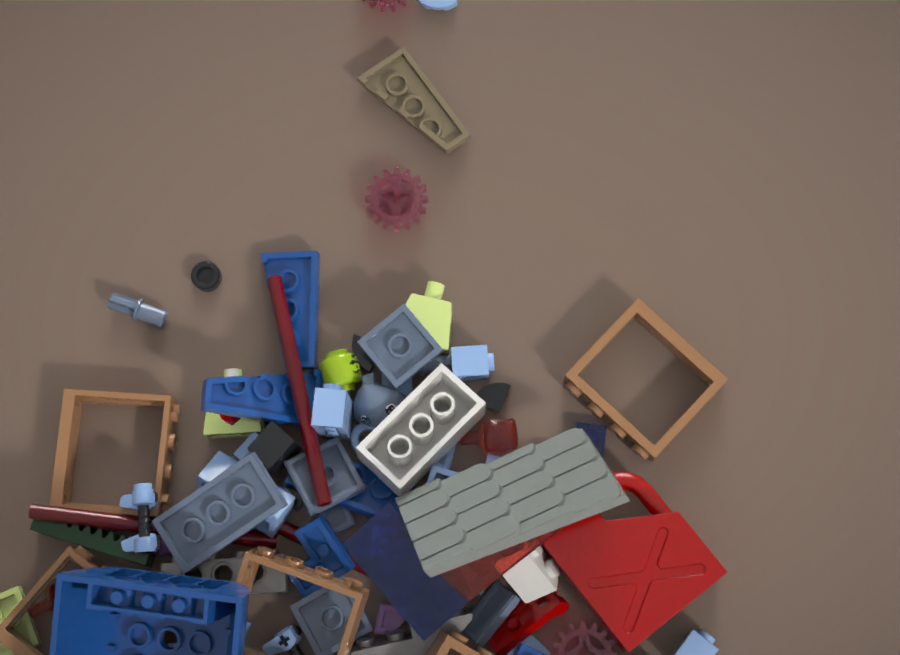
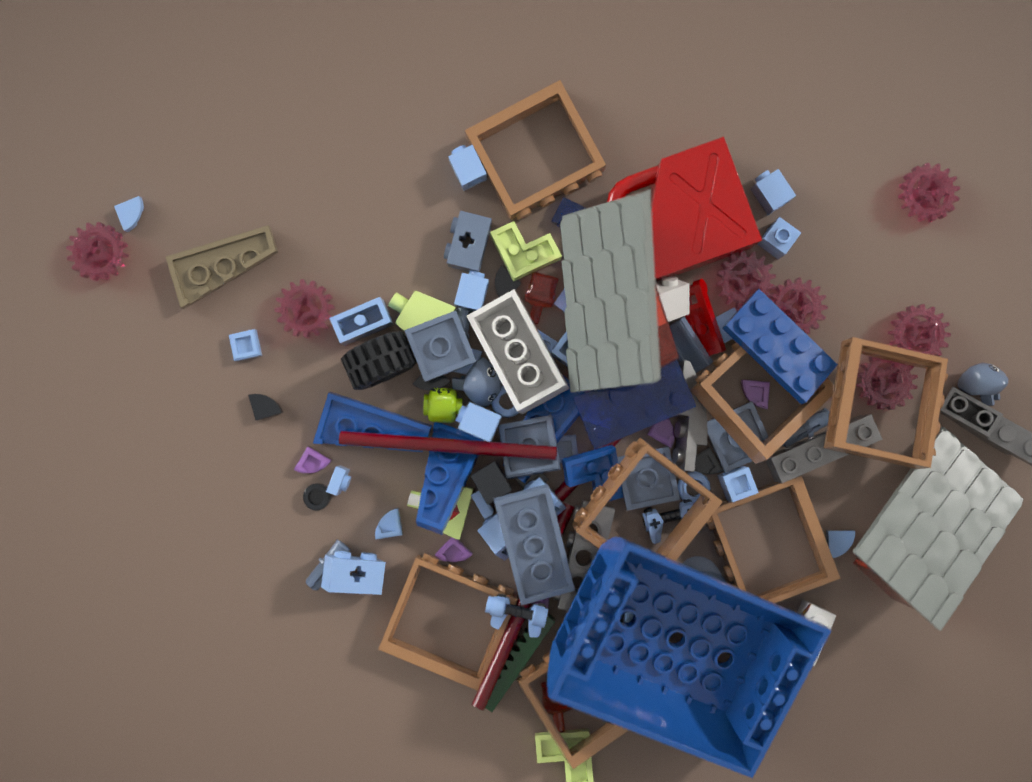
camera: 75 degrees left, 10 degrees up
none -> light blue tile [229,329,262,362]
none -> black tile [248,394,283,421]
none -> medium lavender tile [294,447,332,473]
none -> light blue brick [321,551,386,595]
none -> light blue plate [326,465,351,496]
none -> light blue brick [330,297,394,346]
none -> black tyre [341,331,417,390]
none -> light blue tile [375,508,403,540]
none -> medium lavender tile [435,537,473,562]
none -> sand blue brick [444,211,492,272]
none -> light blue brick [448,145,487,191]
none -> yellowish green plate [490,221,562,282]

